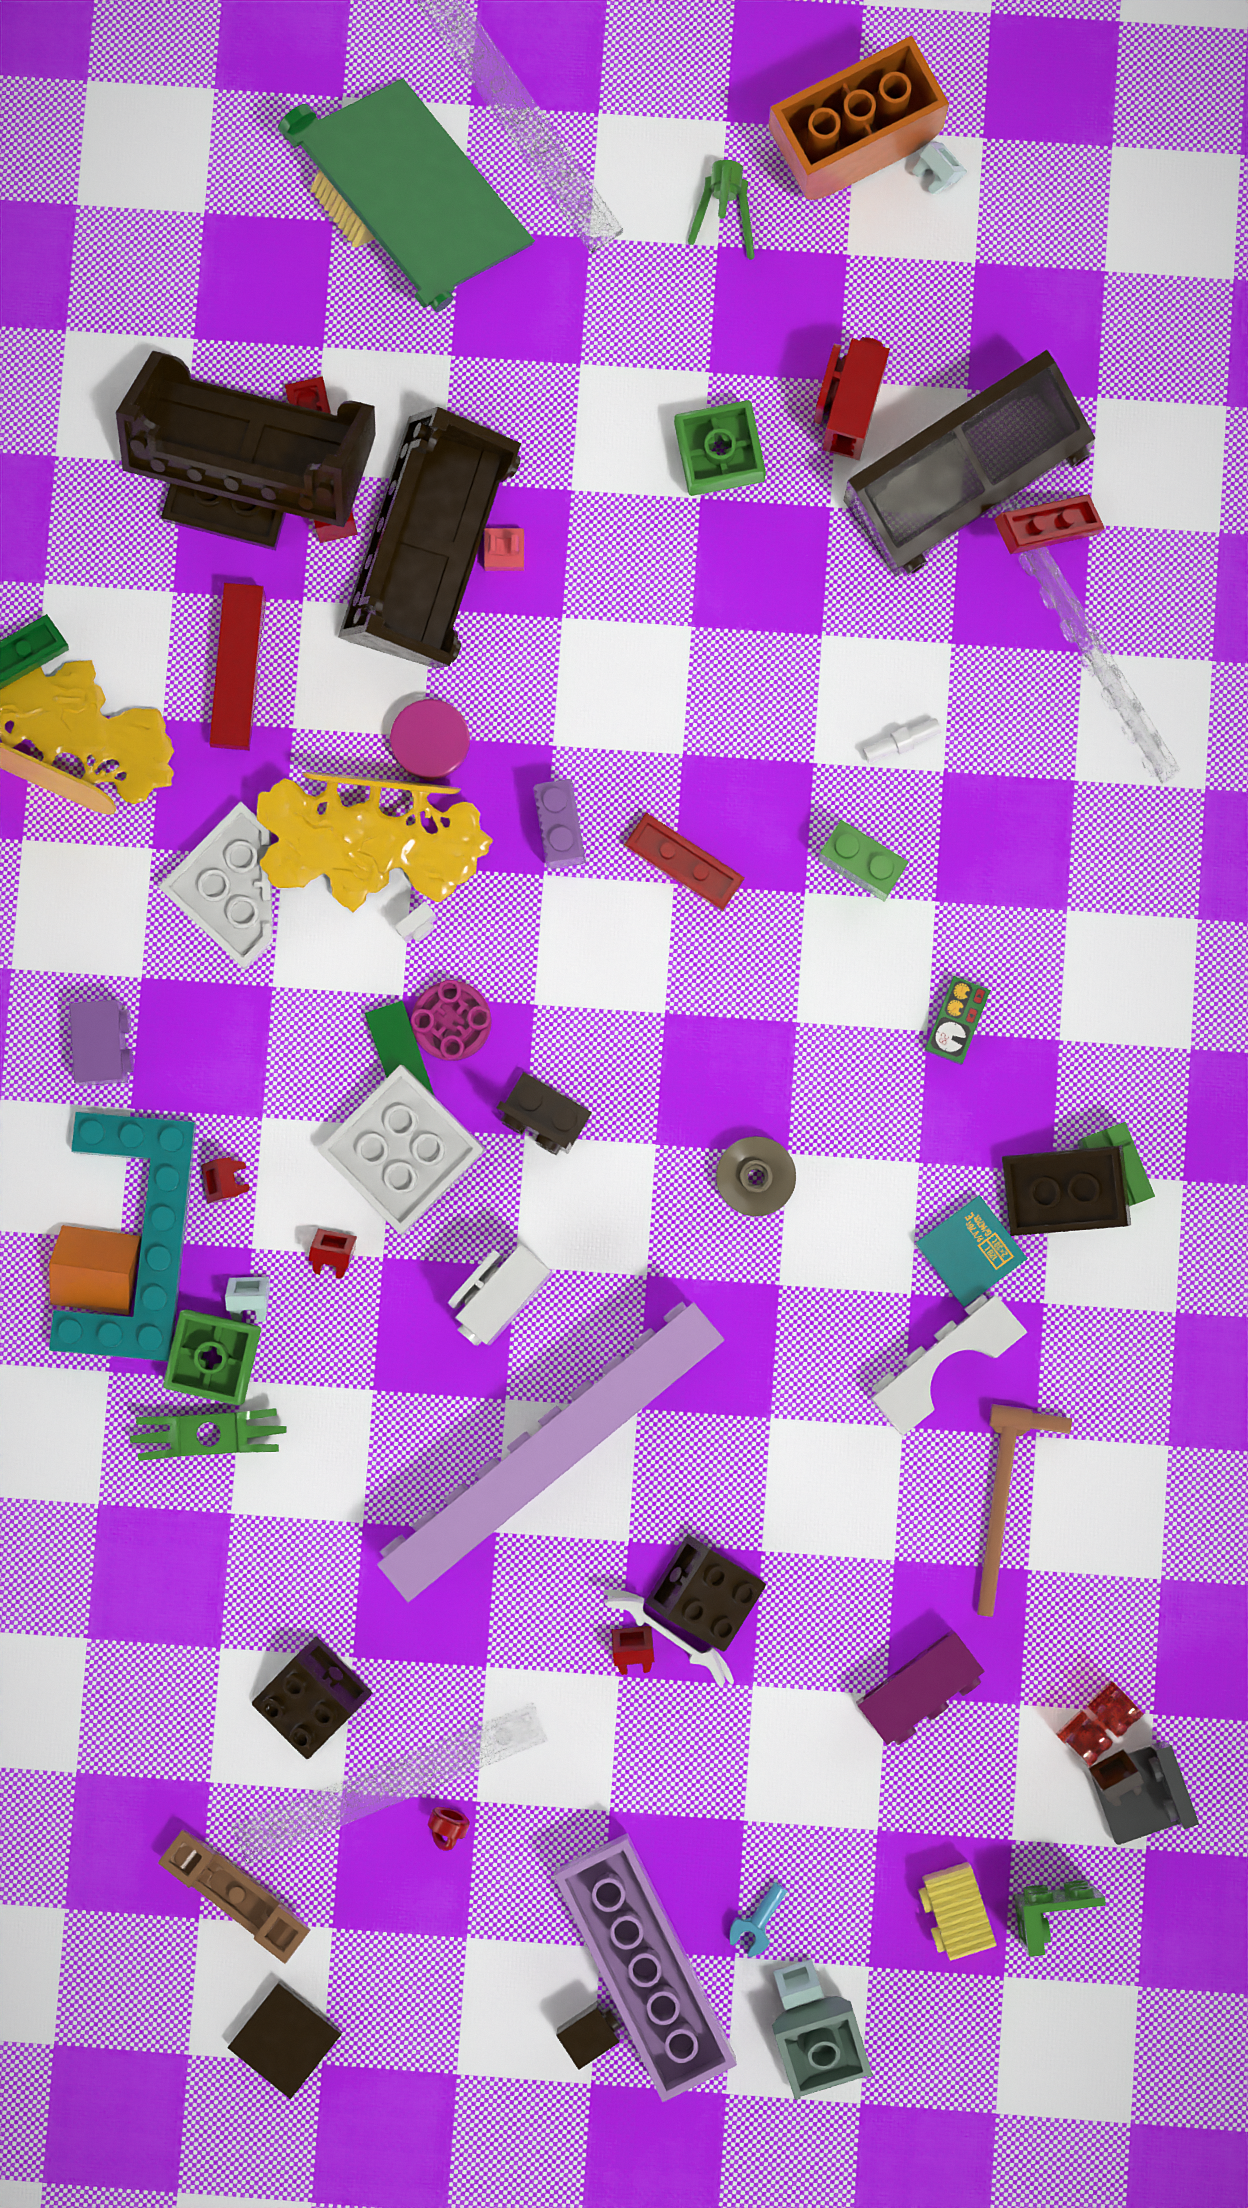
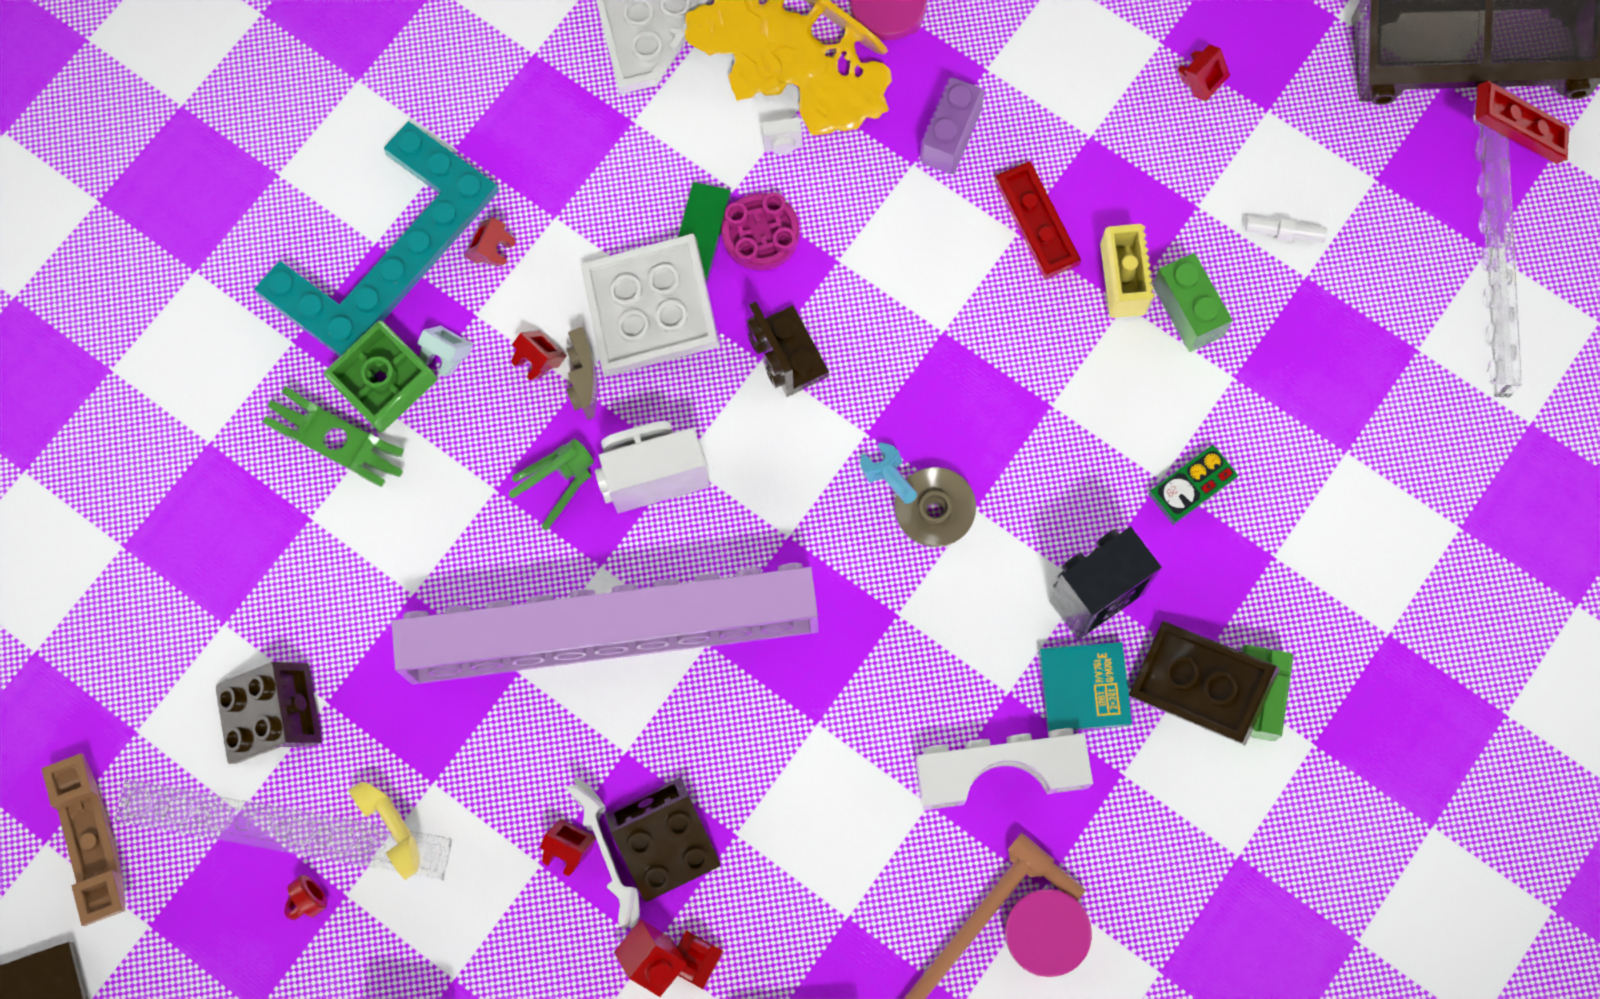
camera: 30 degrees right, 10 degrees down
orange slope [49,1225,142,1315] -> none
medium lavender brick [69,999,134,1086] -> none
none -> light yellow bar [348,782,420,880]
none -> bright green plant [509,438,594,530]
none -> dark tan slope [566,327,598,420]
none -> red brick [614,919,687,997]
none -> red tile [677,930,724,990]
none -> medium azure bar [860,443,917,504]
none -> dark pink tile [1005,889,1092,977]
none -> black brick [1049,526,1162,641]
none -> light yellow brick [1100,224,1155,318]
none -> red tile [1178,44,1230,102]

